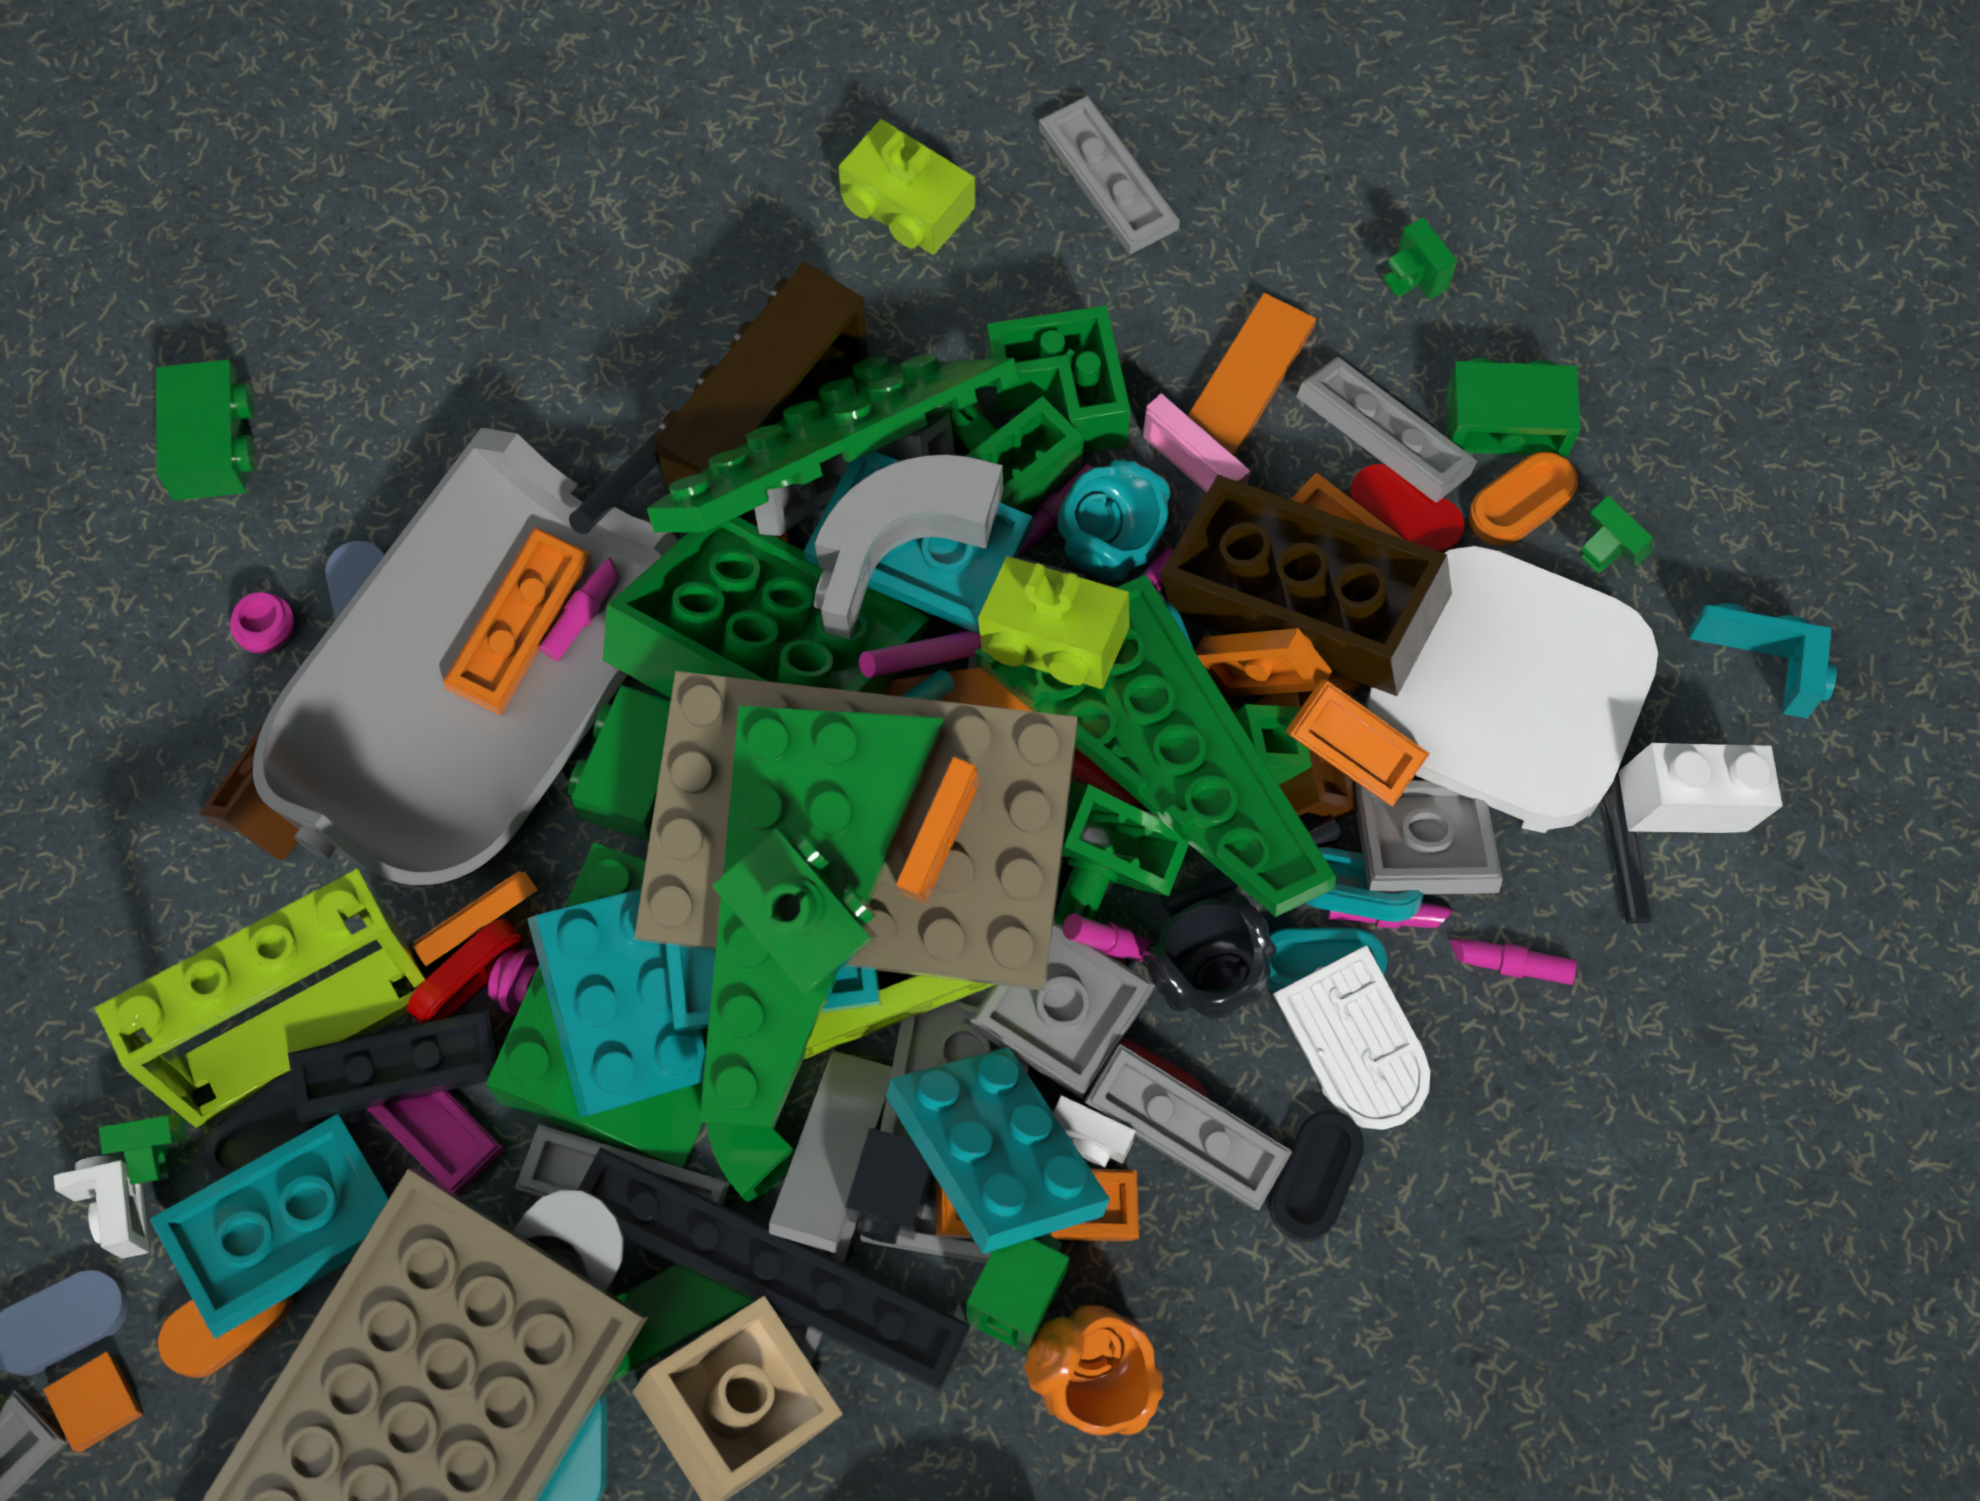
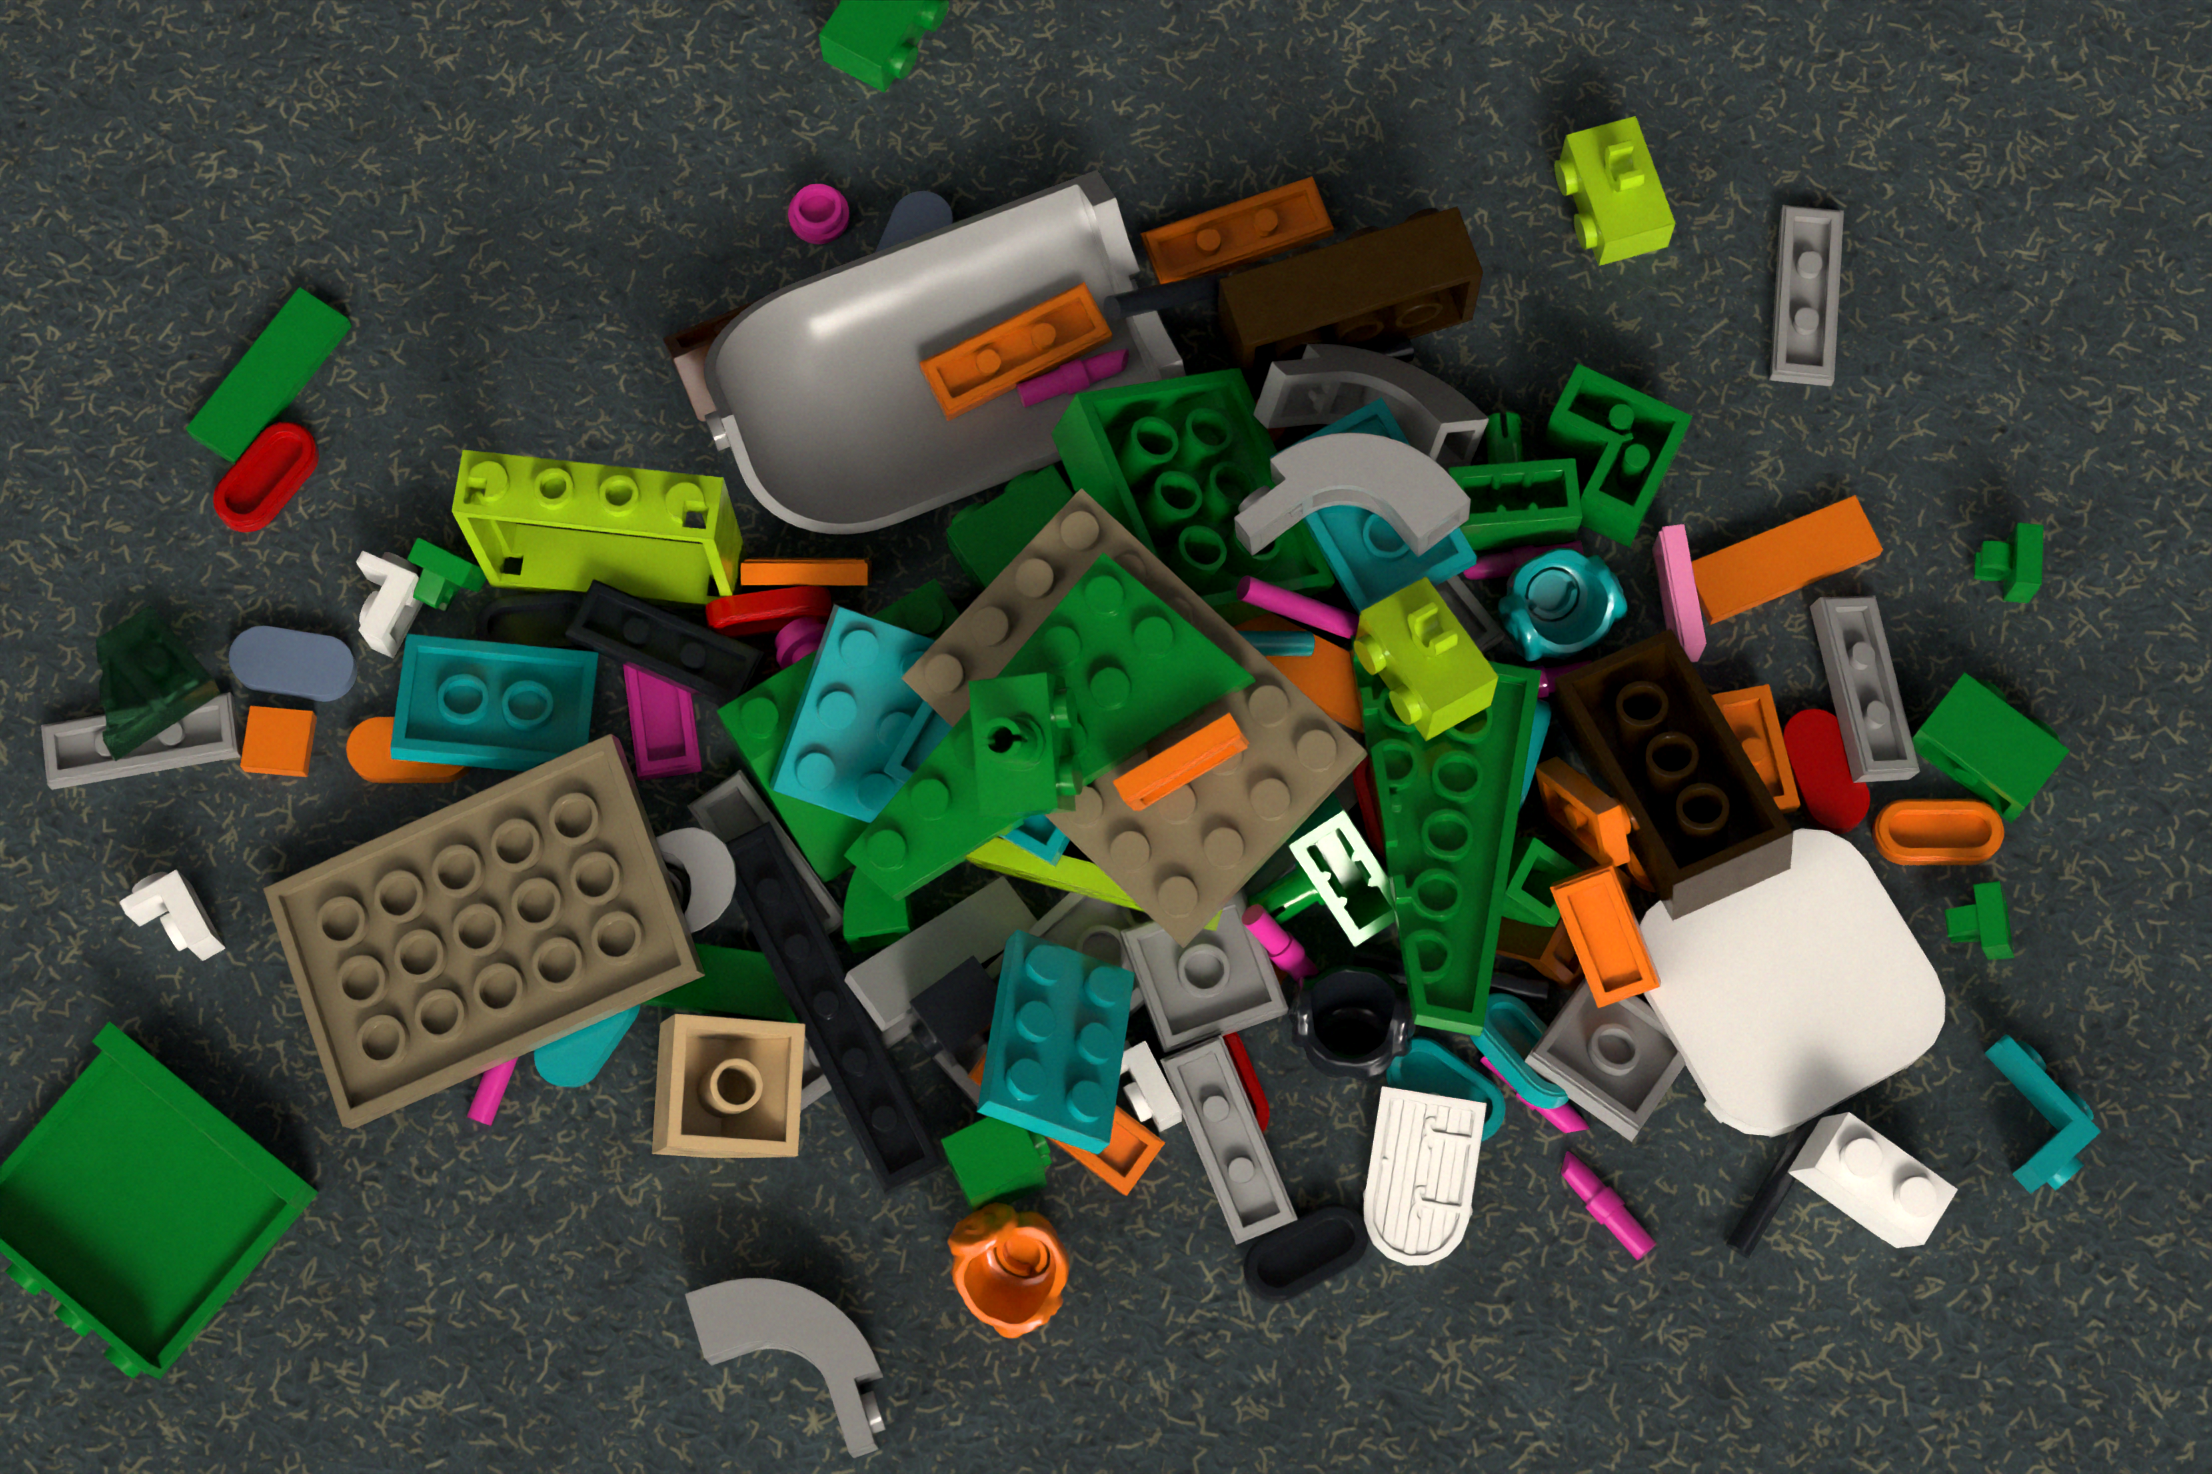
camera: 40 degrees right, 5 degrees up
green wing [647,354,1019,532] -> none
none -> orange tile [1141,176,1334,285]

